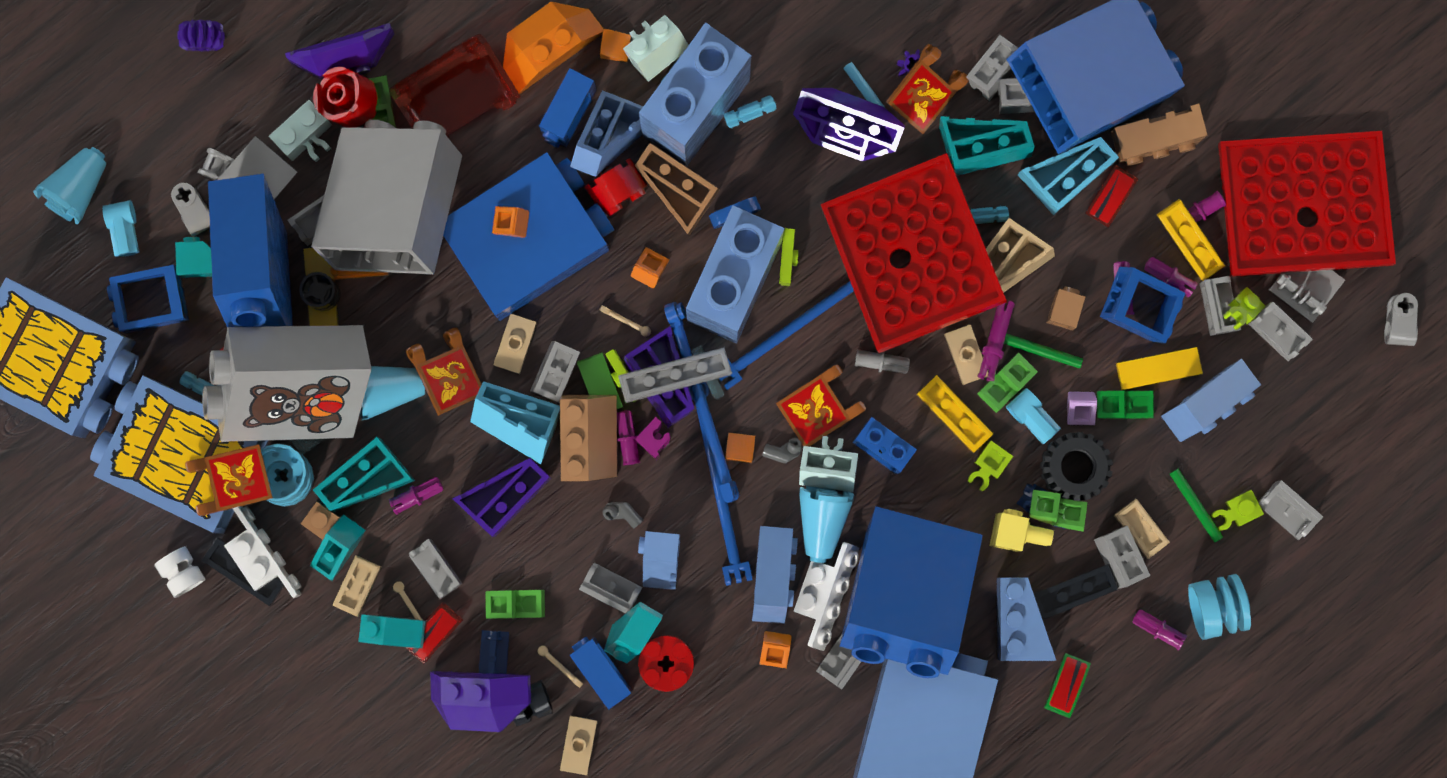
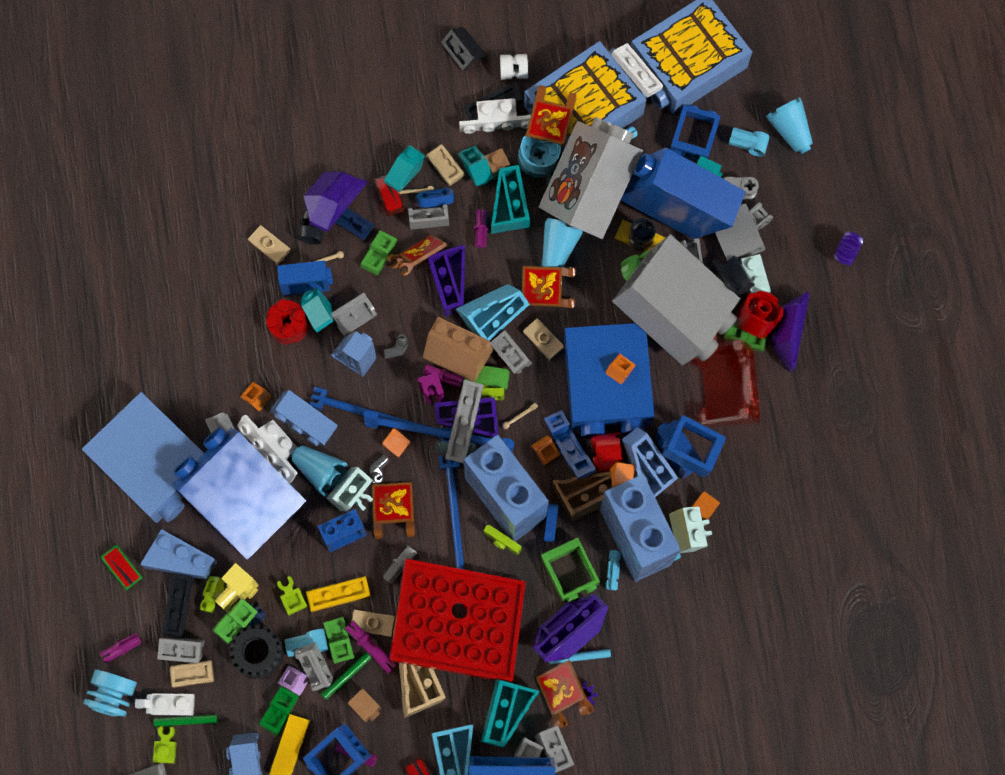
camera: 120 degrees right, 10 degrees down
orange wedge [502,2,603,95] -> none
medium azure axle [970,206,1009,224] -> none
none -> white hinge [135,694,195,716]
none -> lime plate [199,576,225,613]
none -> light grey hinge [294,642,333,691]
none -> dark orange flag [386,234,447,276]
none -> blue beam [417,188,454,208]
none -> black panel [441,28,486,71]
none -> bright green window [541,538,600,603]
none -> blue slope [544,410,596,480]
none -> orange slope [610,462,634,487]
none -> white plate [611,43,663,98]
none -> bright green piece [621,249,650,281]
none -> blue window [662,415,726,478]
none -> black panel [712,256,755,297]

